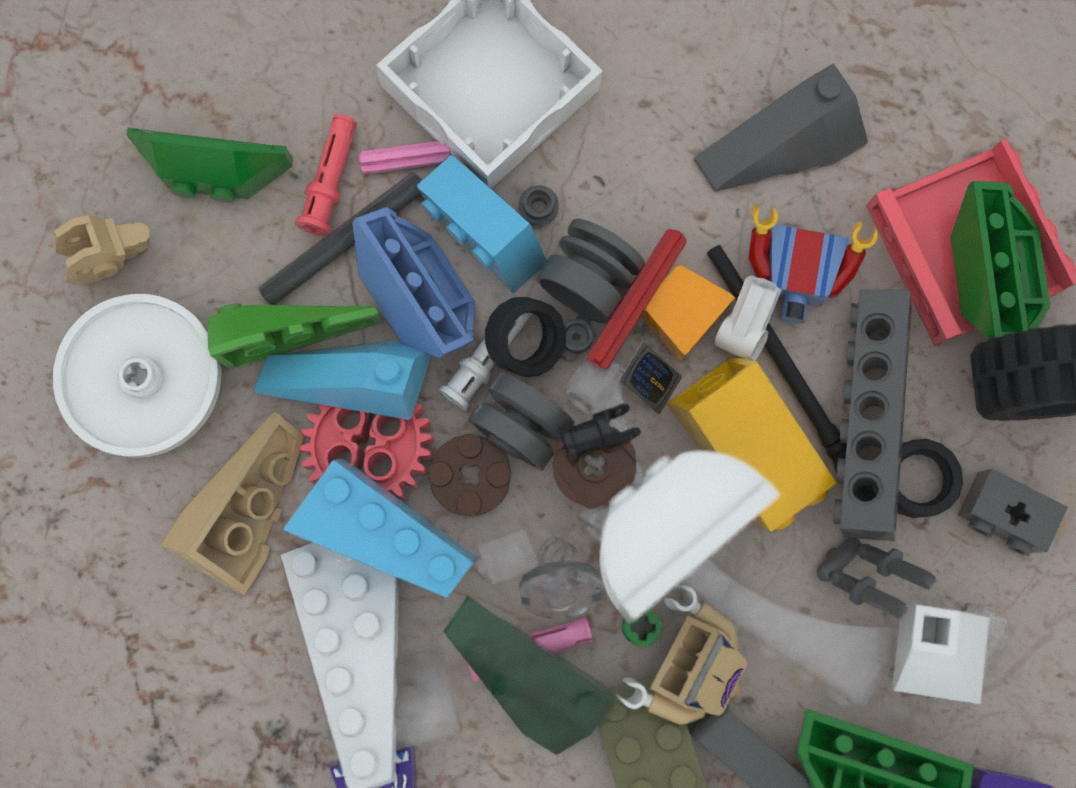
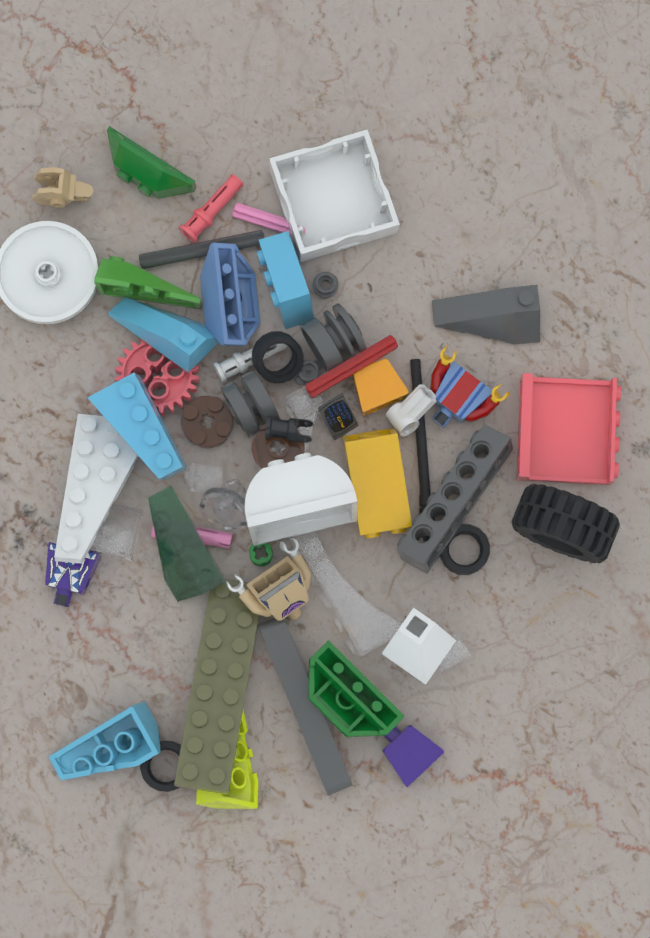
camera: 25 degrees right, 0 degrees up
tan wedge [160,412,305,595] -> none
dark grey piece [817,538,936,619] -> none
green wedge [950,181,1050,339] -> none
dark grey brick [958,469,1068,556] -> none

